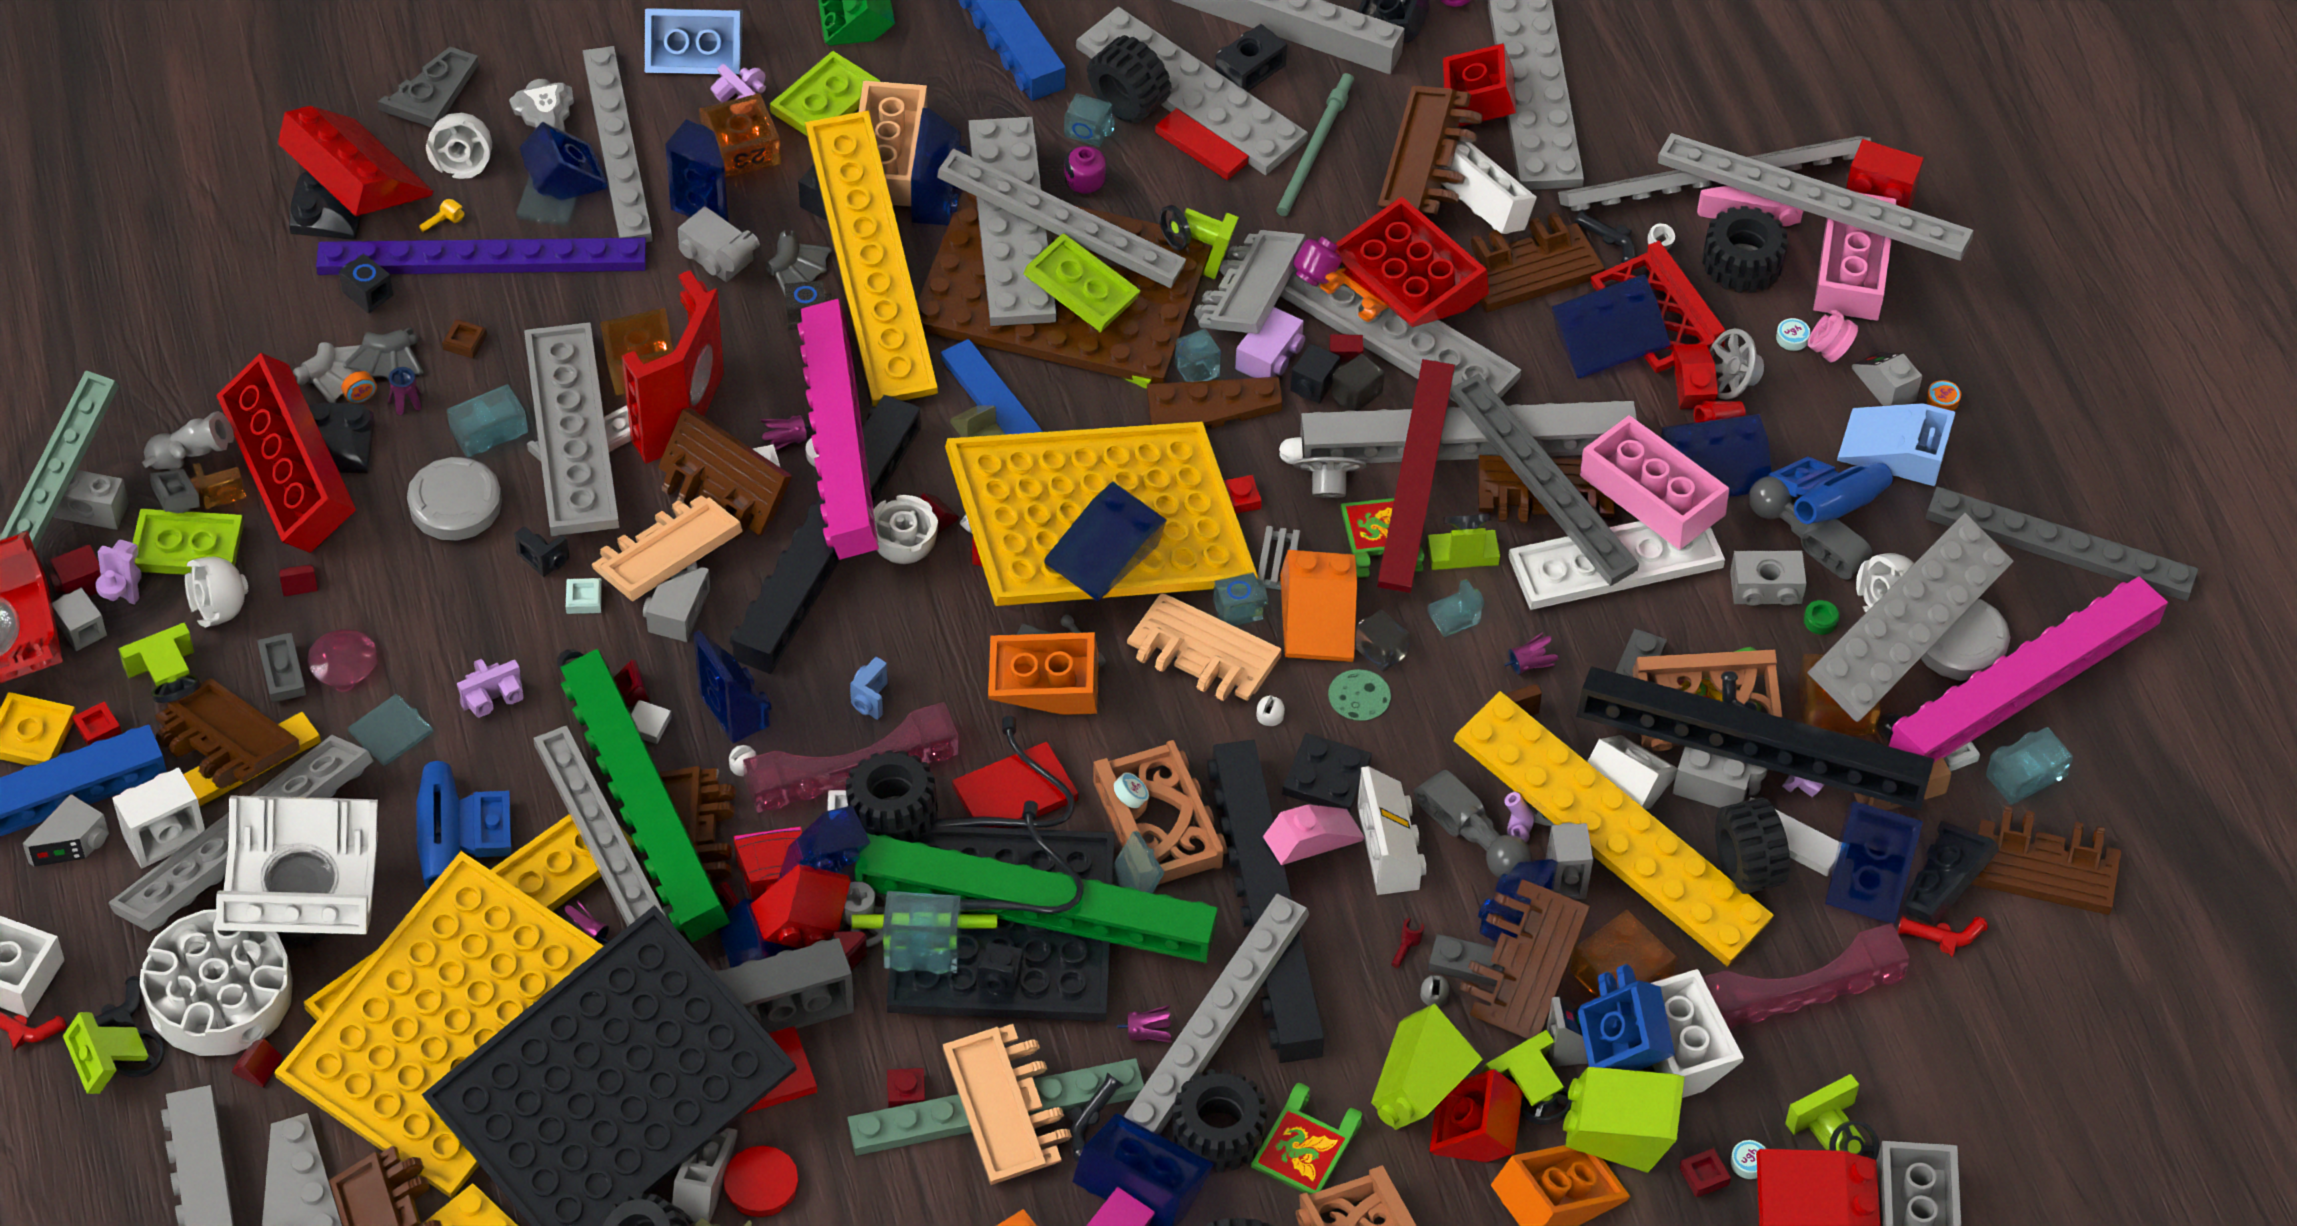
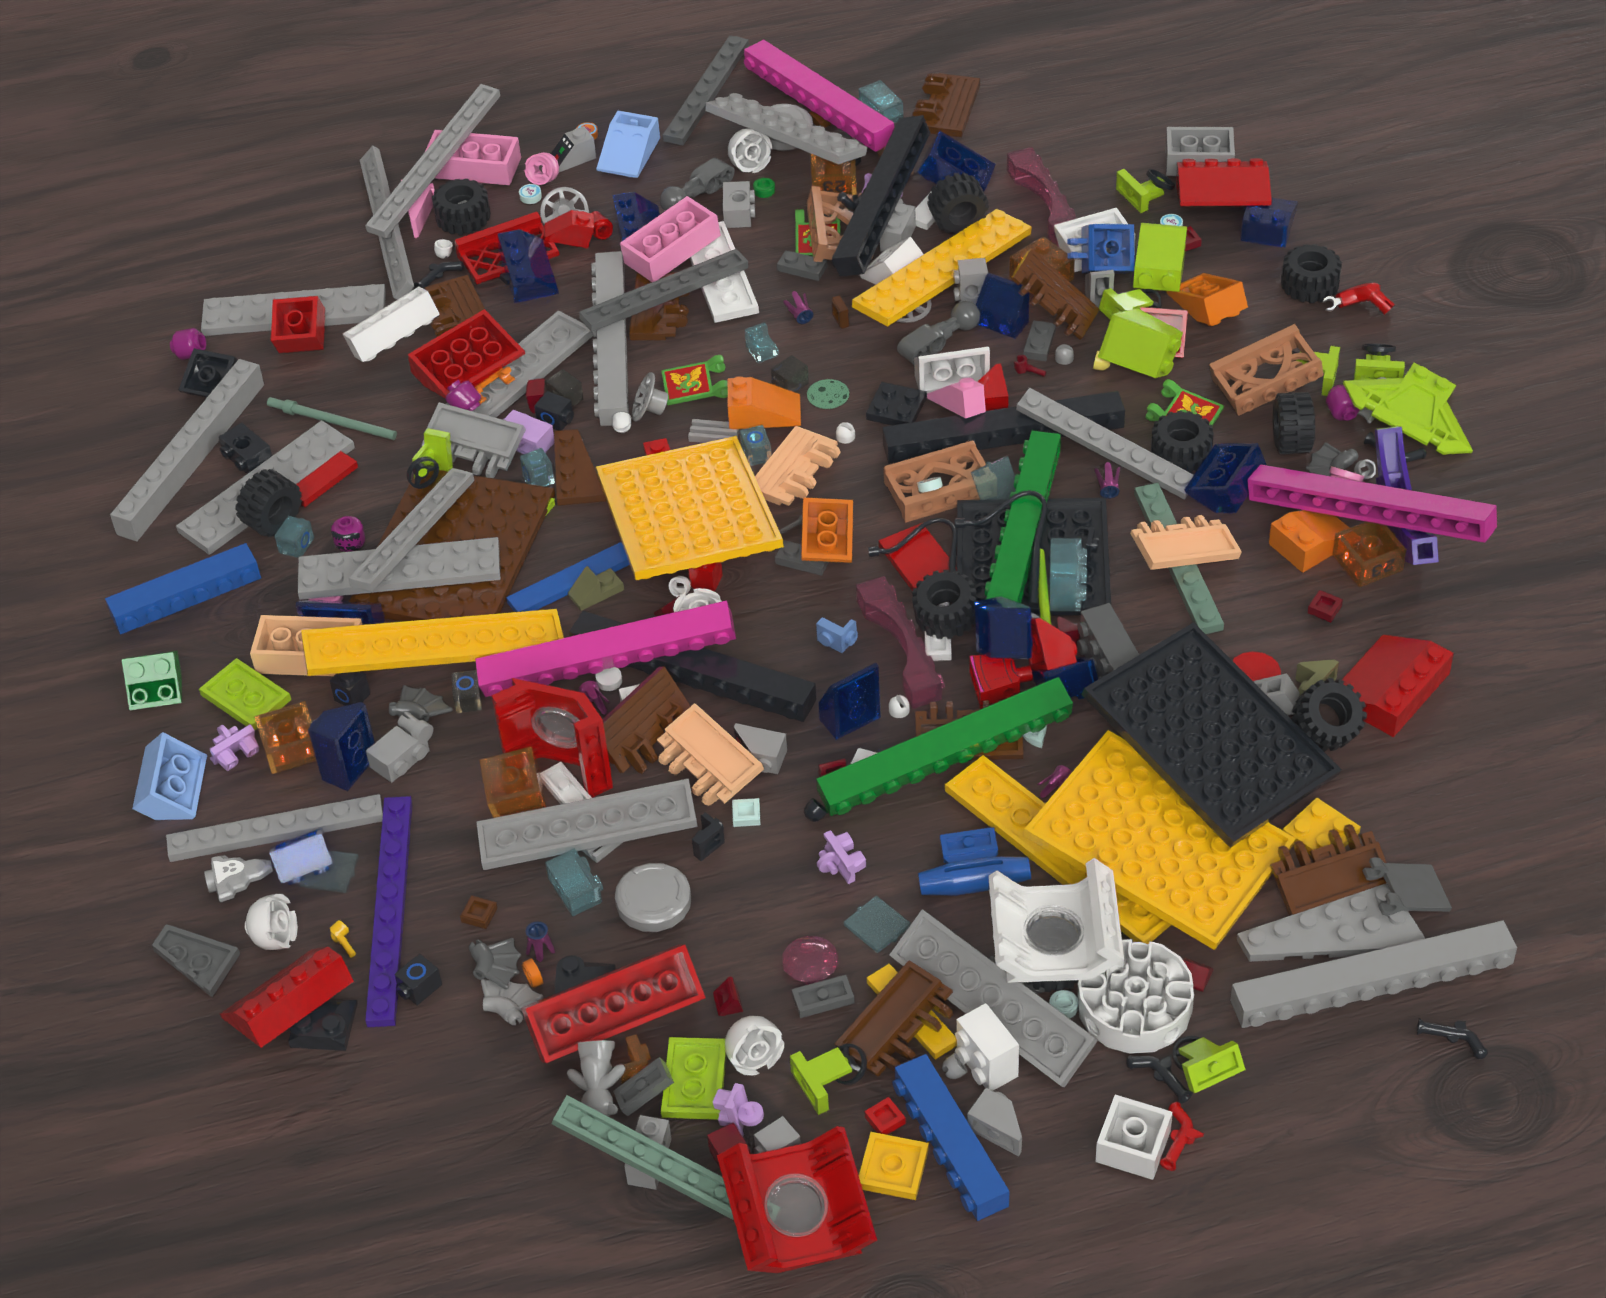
camera: 85 degrees left, 5 degrees down
light grey plate [534,725,667,927] -> none
dark red plate [887,1068,925,1108] -> none
lime plate [1023,233,1141,332] -> none
clear blue slope [1044,481,1167,601] -> none
black piece [1063,1072,1124,1163] -> none
dark red tile [1377,359,1455,593] -> none
reddish brown hinge [1378,85,1482,215] -> none
lime piece [1427,514,1500,570] -> none
lavender arm [1505,792,1534,842] -> none
blue plate [1769,457,1893,524] -> none
red brick [1846,139,1924,210] -> none
red piece [1897,915,1988,957] -> none
black wing [1904,820,1999,925] -> none
none -> red slope [978,363,1009,411]

